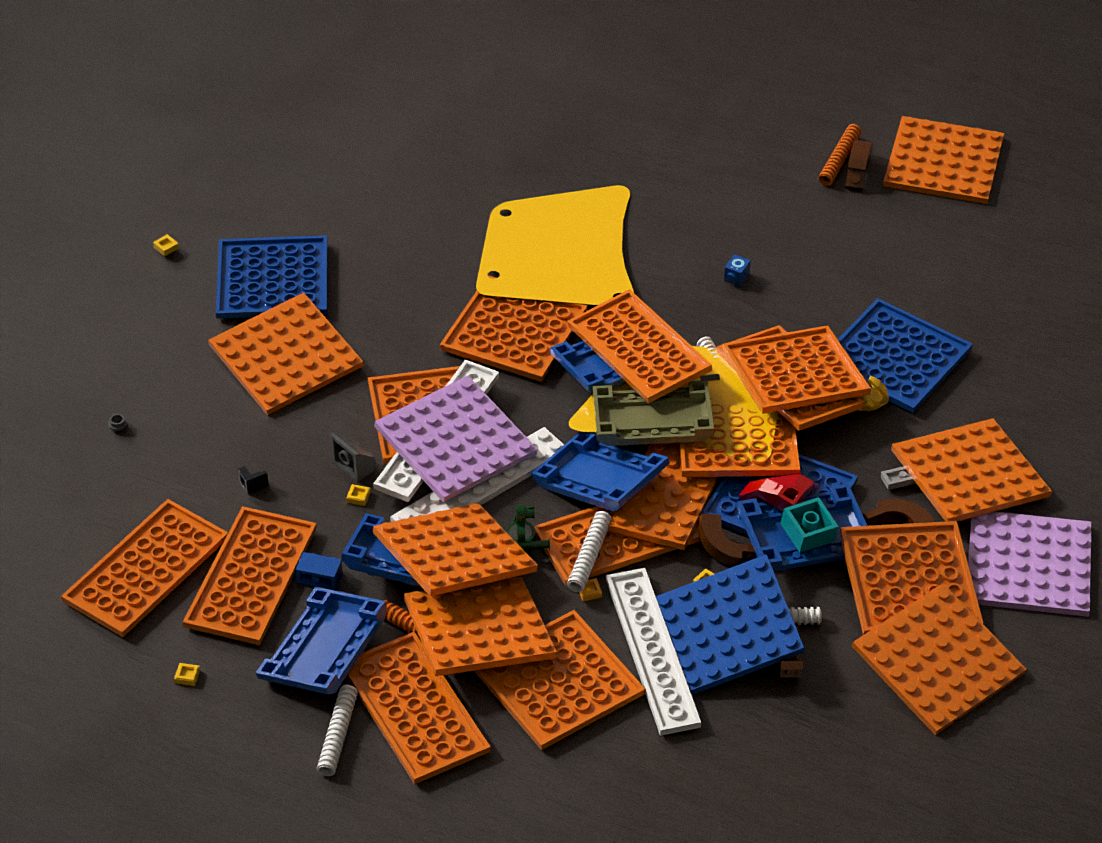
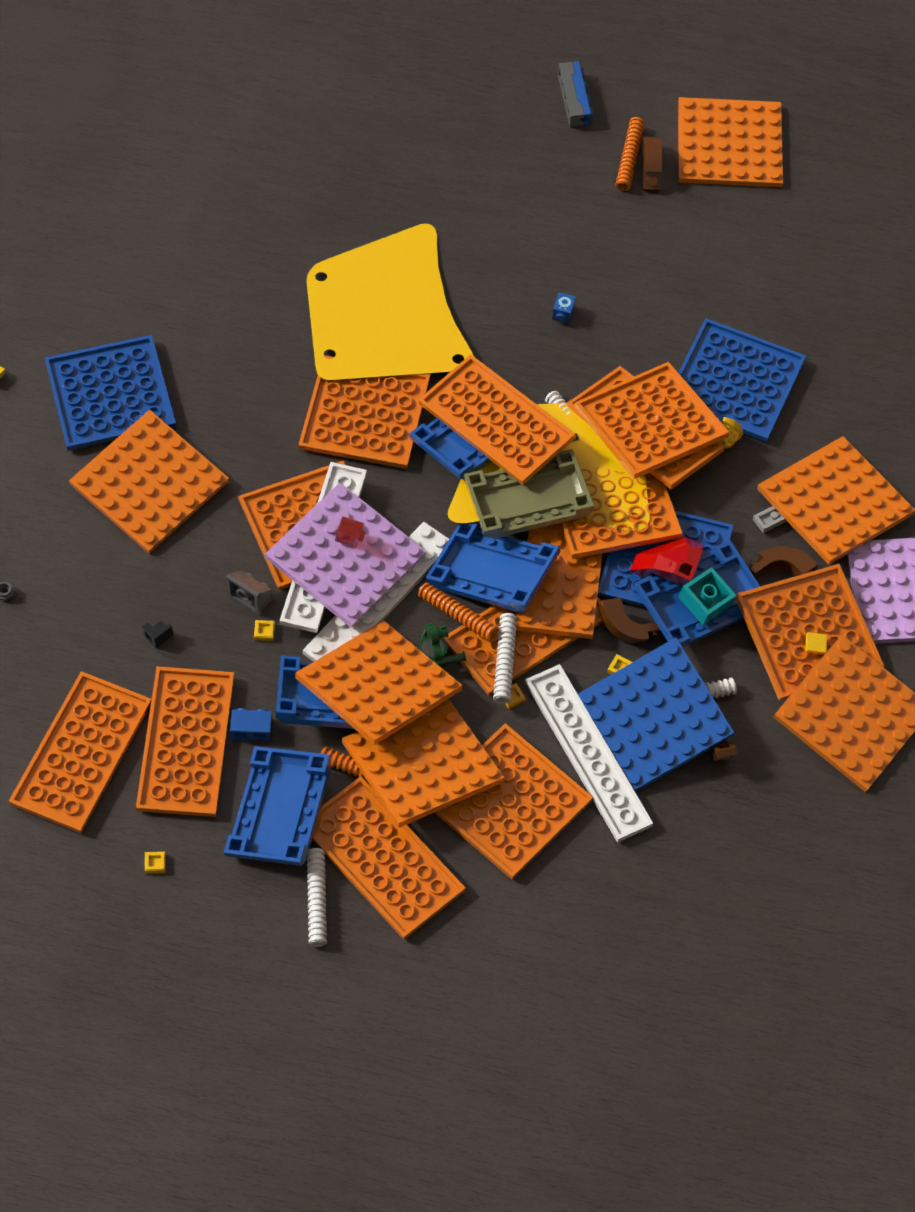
camera: 15 degrees left, 15 degrees up
none -> clear red brick [335,516,366,548]
none -> orange piece [418,583,499,641]
none -> piece [558,61,593,127]
none -> yellow tile [806,632,827,655]

